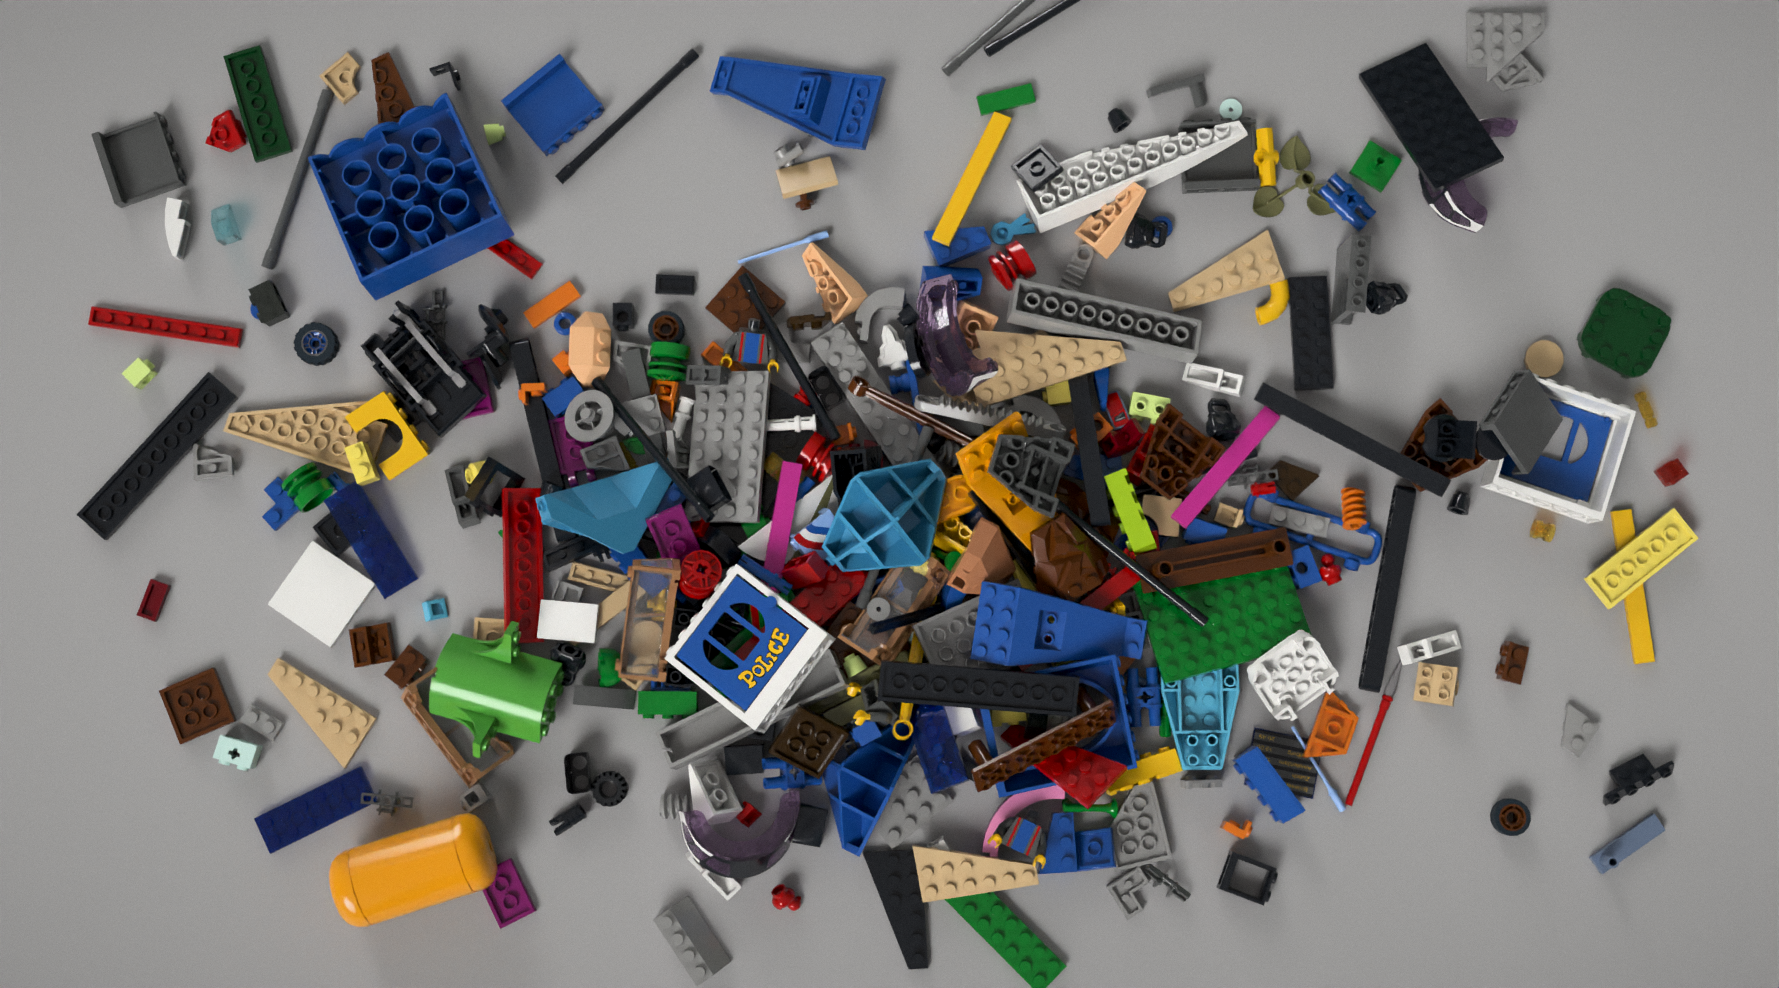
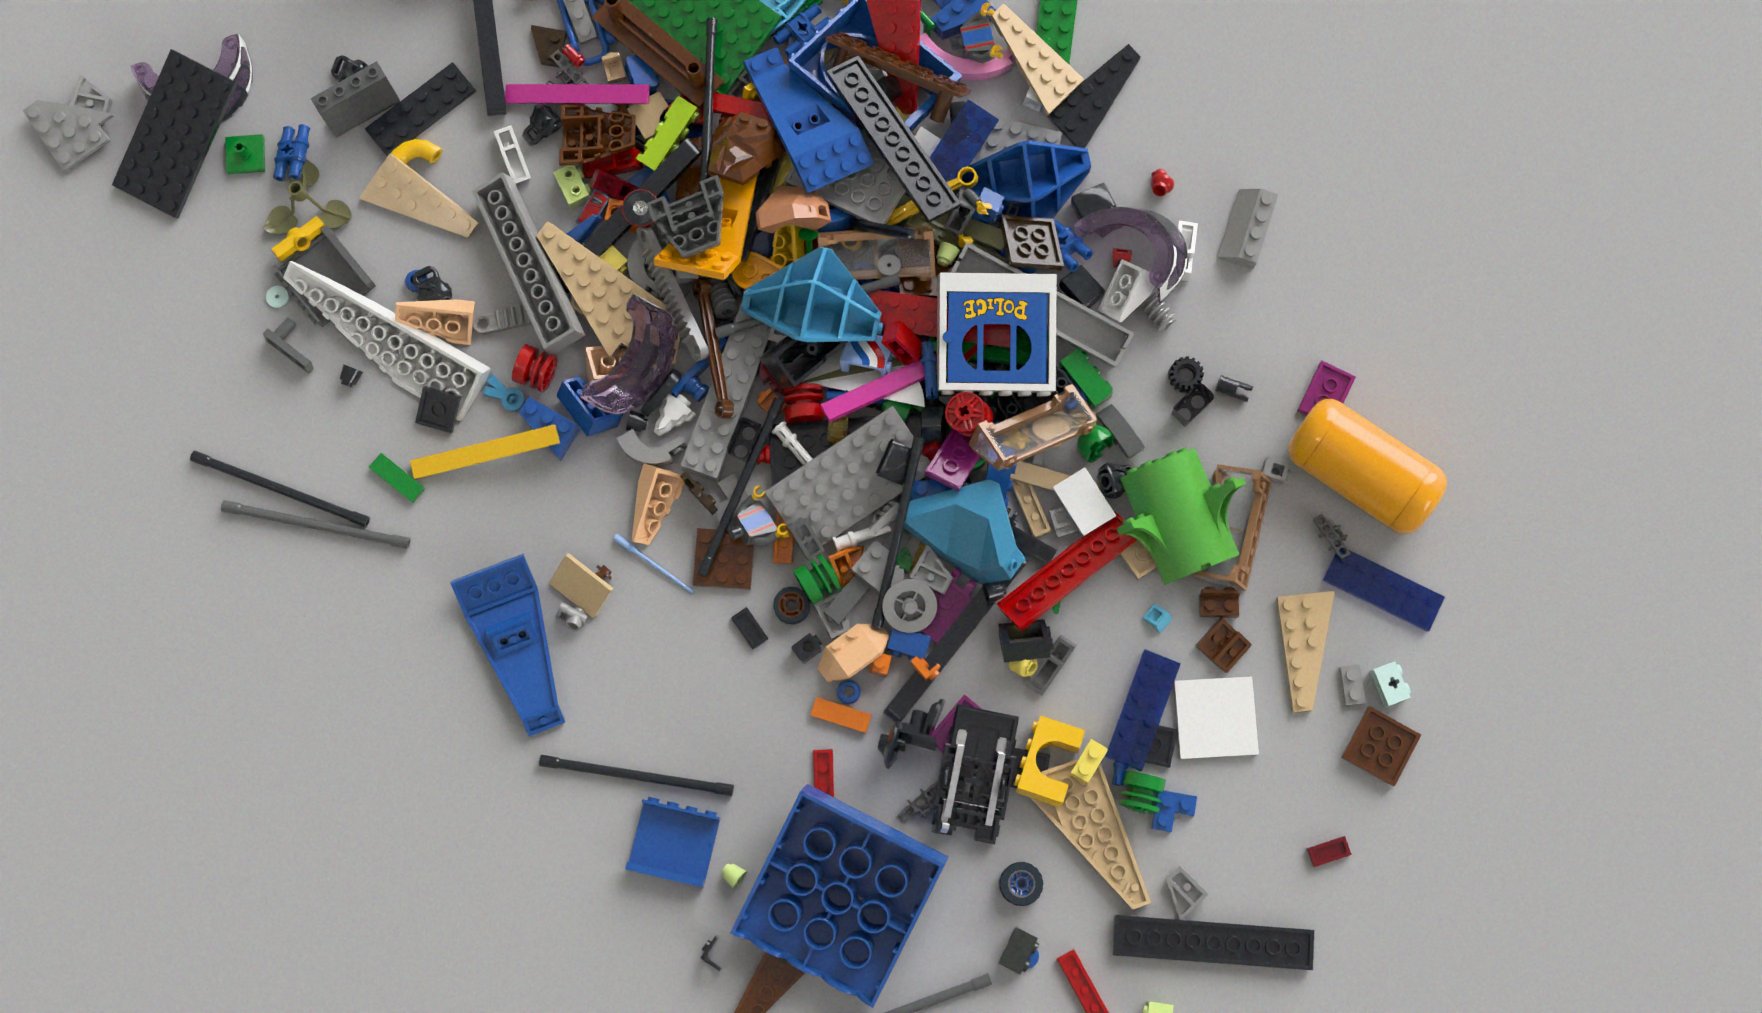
camera: 125 degrees left, 5 degrees down
none -> black tile [622,189,657,228]

